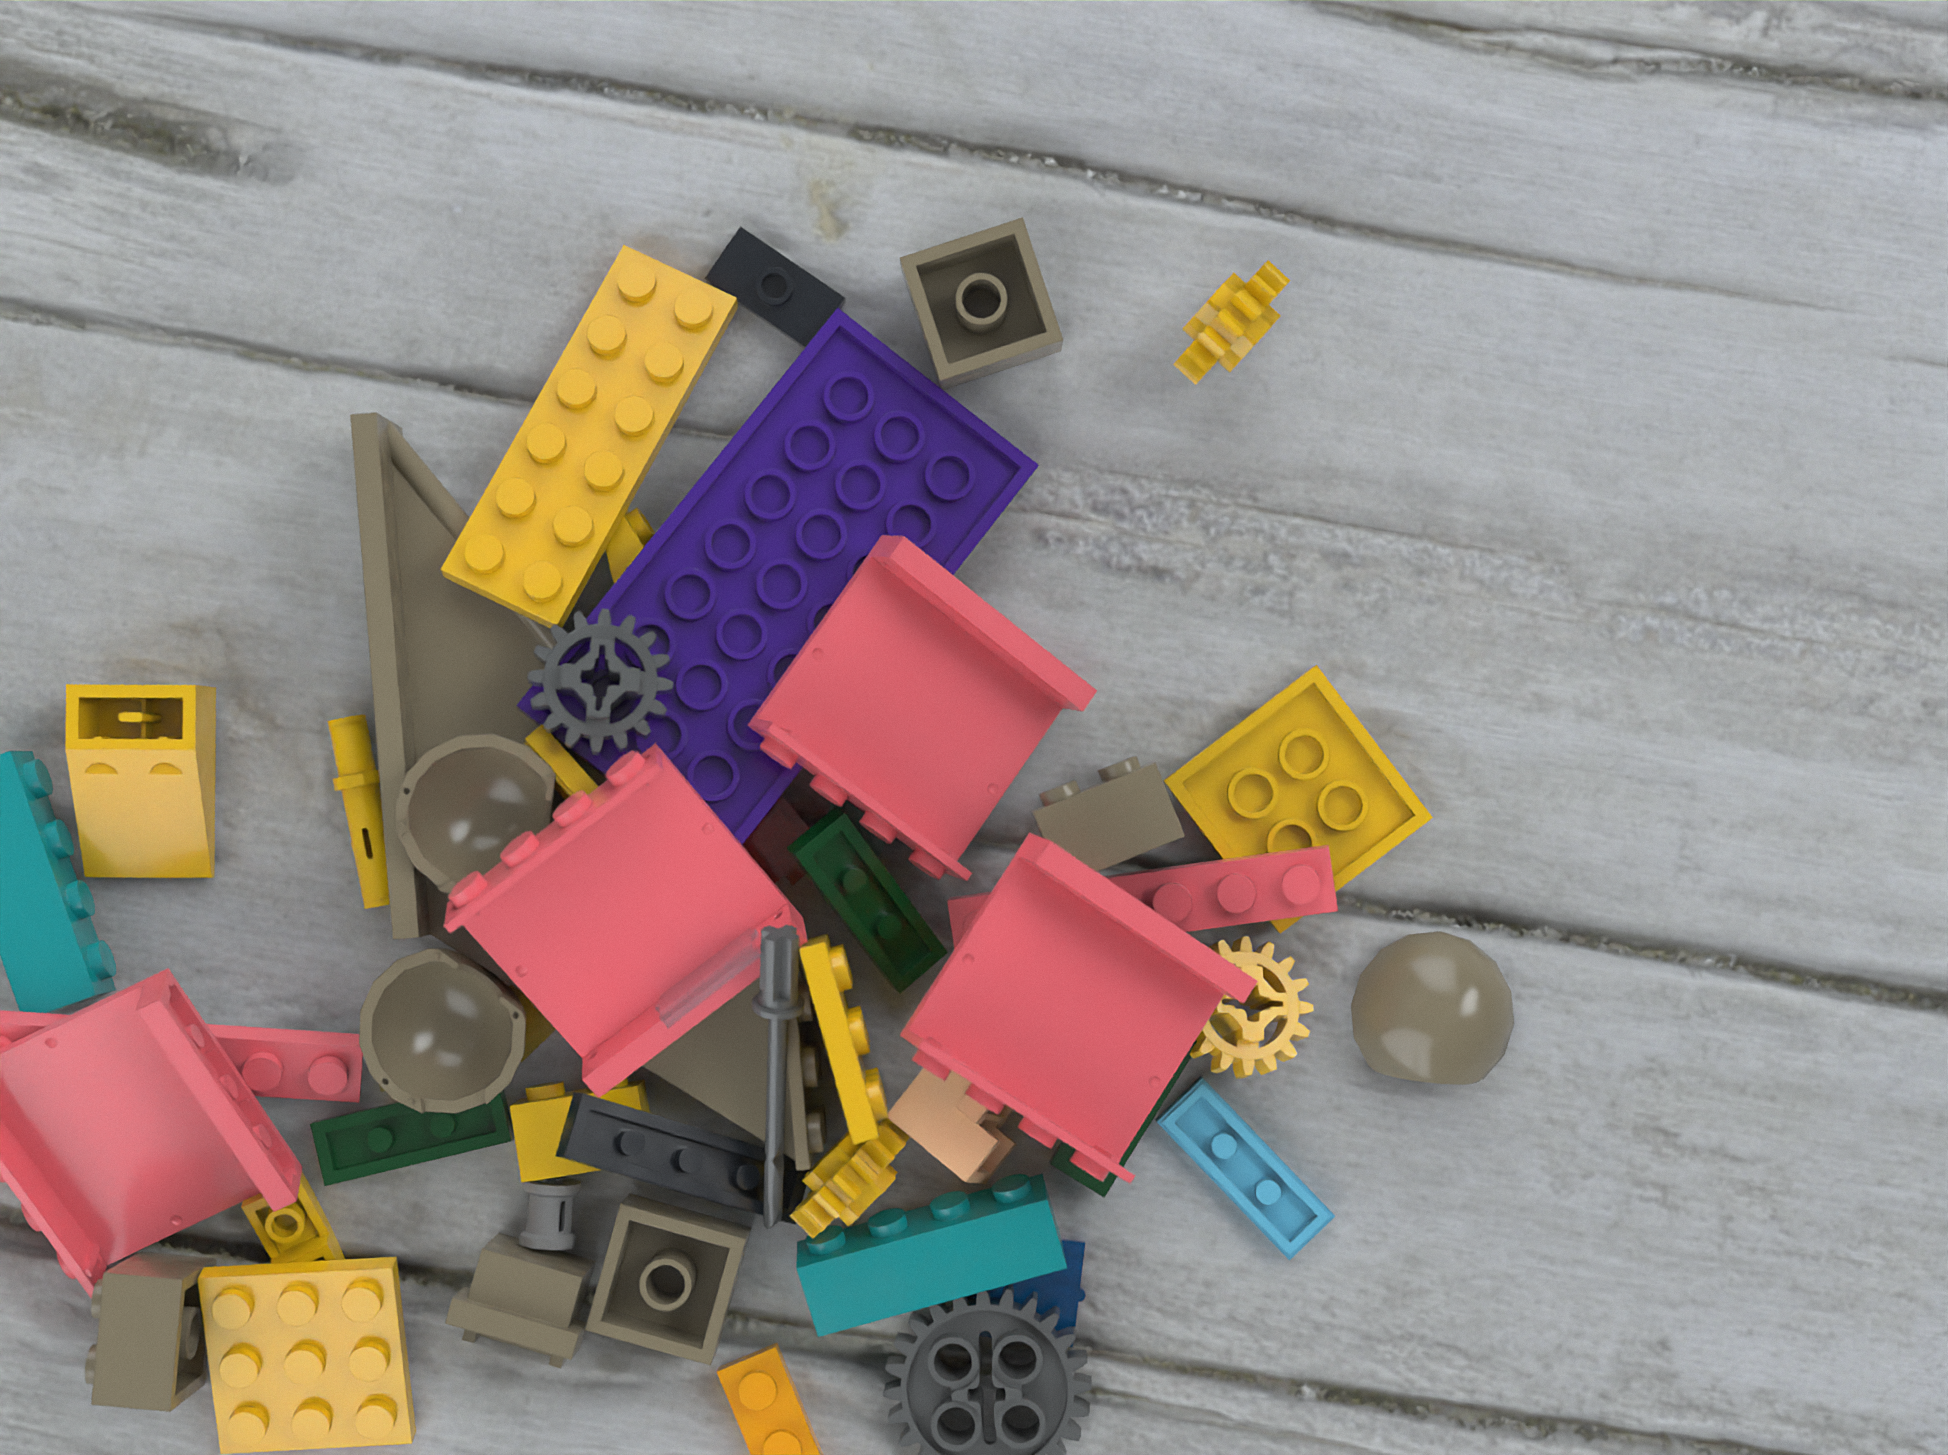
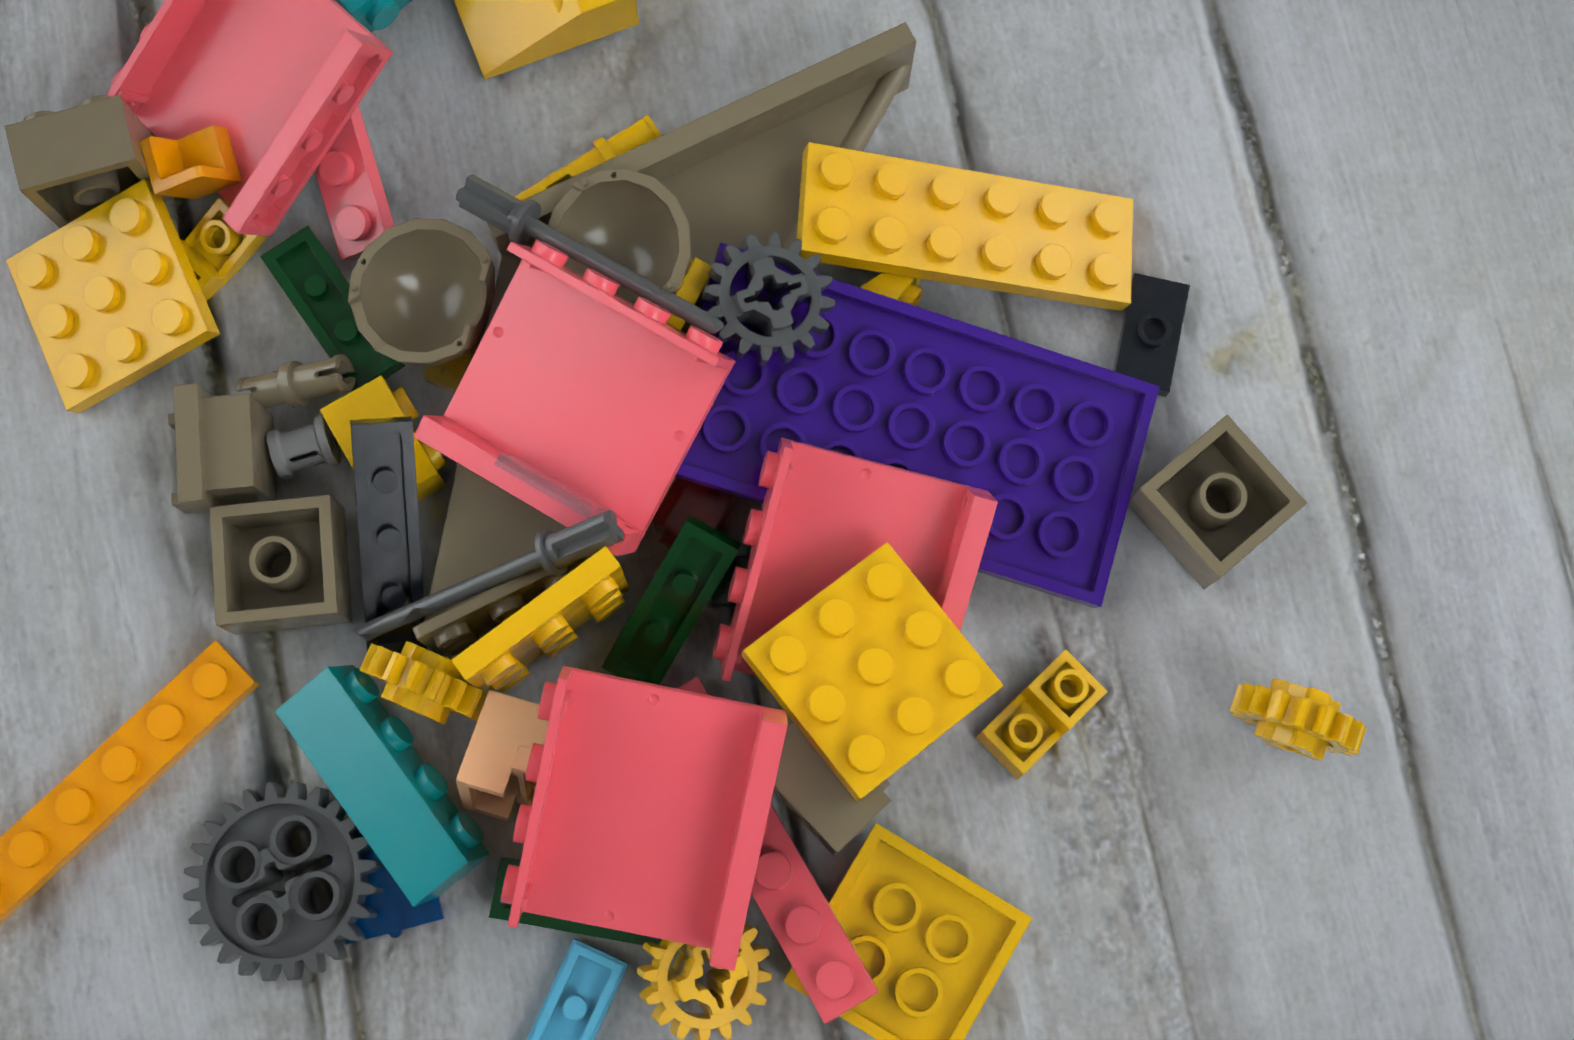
camera: 60 degrees right, 10 degrees down
none -> light orange panel [140,125,242,200]
none -> dark tan pin [235,354,356,409]
none -> dark grey piece [456,175,724,334]
none -> yellow plate [741,542,1004,802]
none -> yellow slope [976,649,1108,780]

